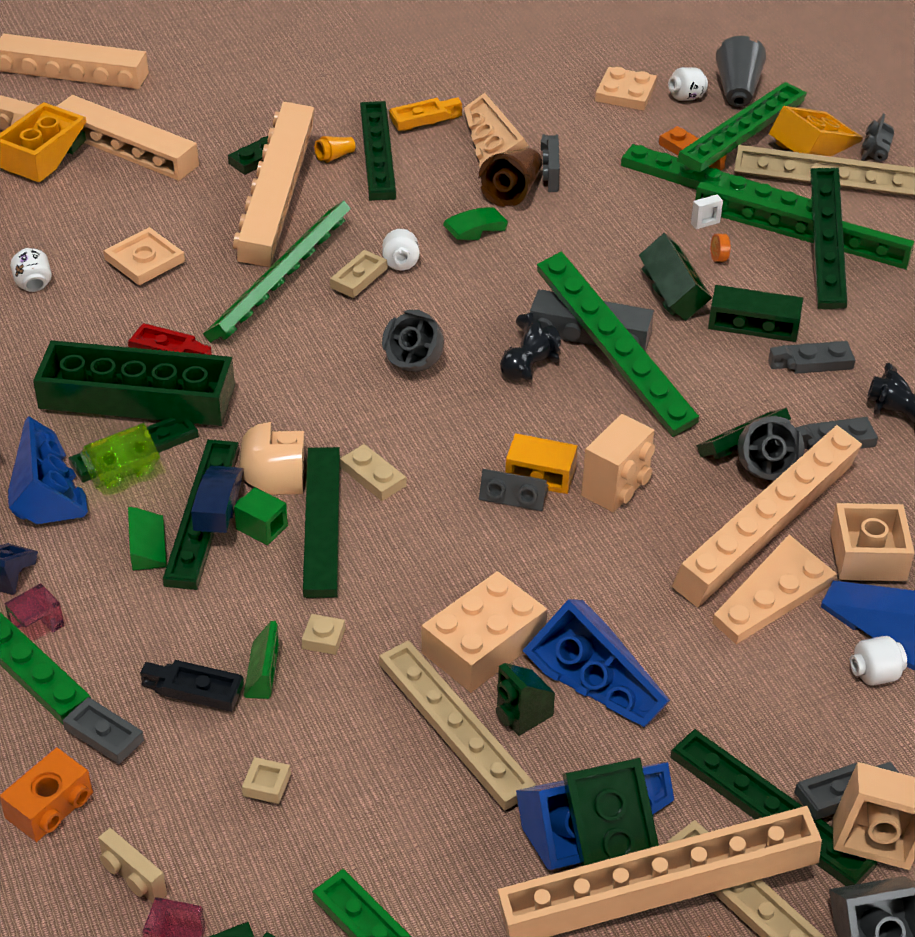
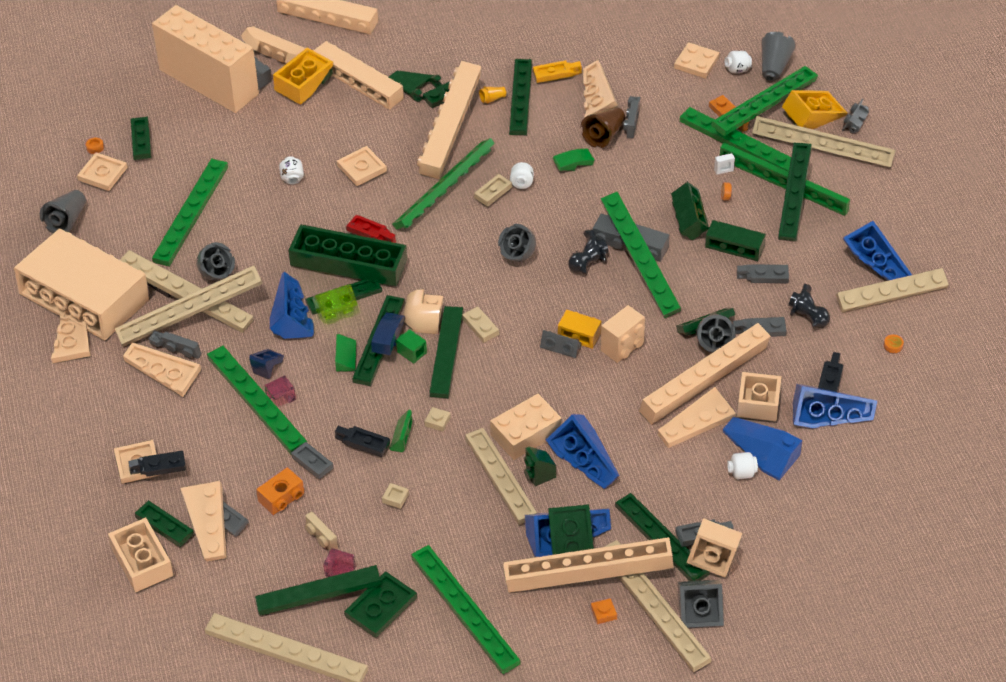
camera: 10 degrees right, 5 degrees up
none -> dark green flag [388,70,442,102]

